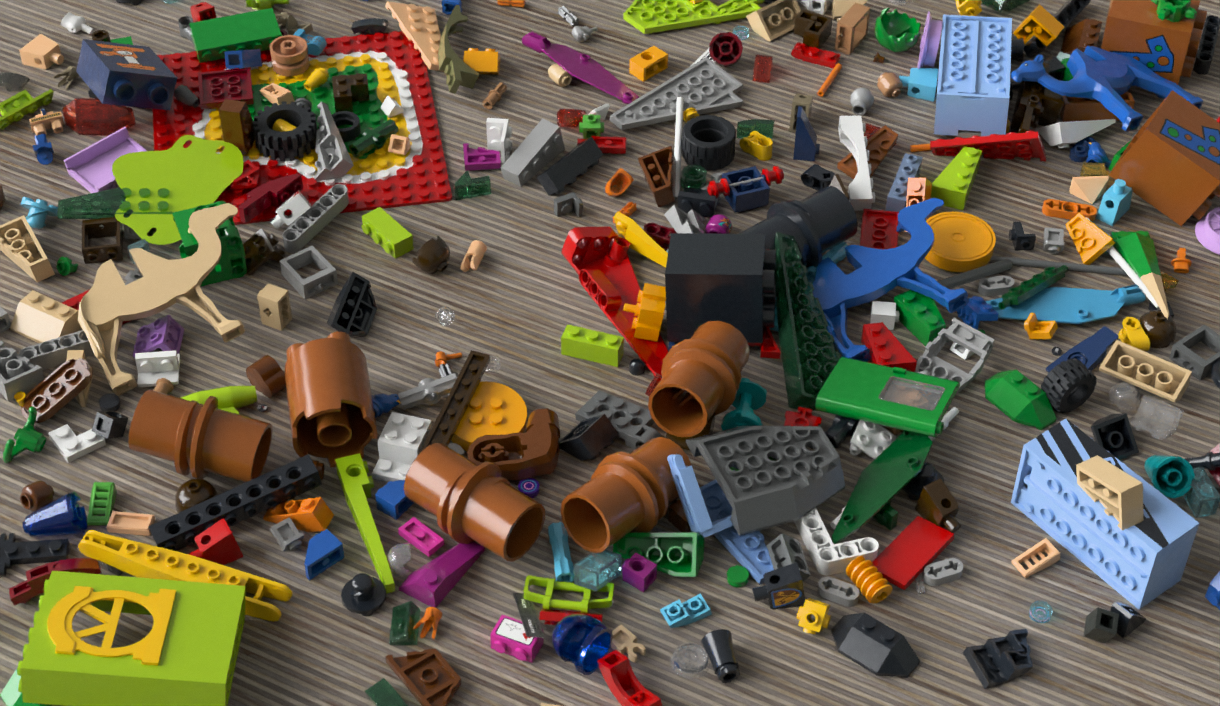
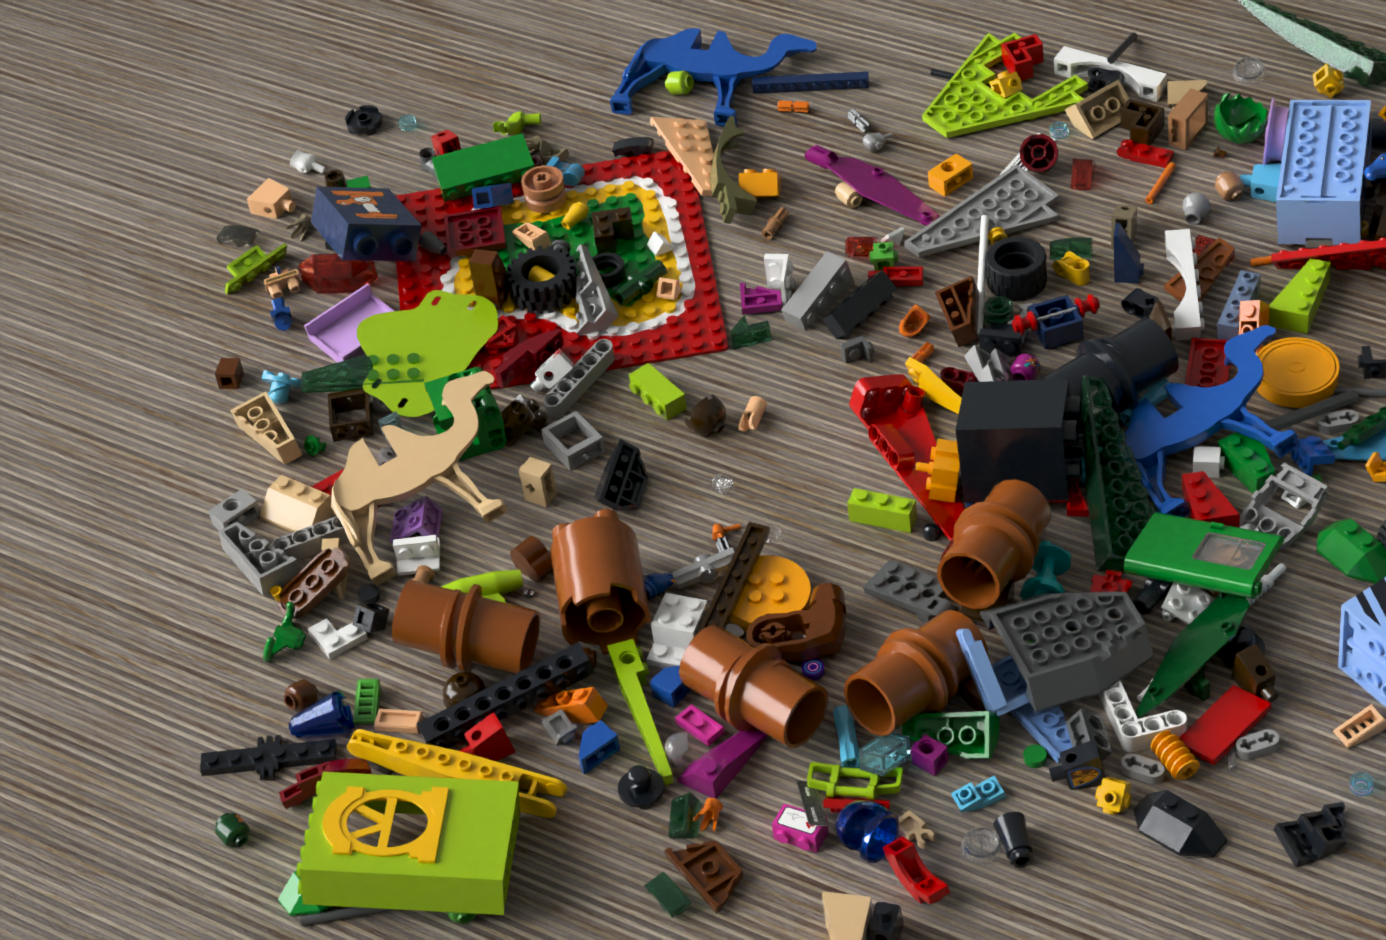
camera: 10 degrees right, 0 degrees up
black slope [559,414,618,461] -> none

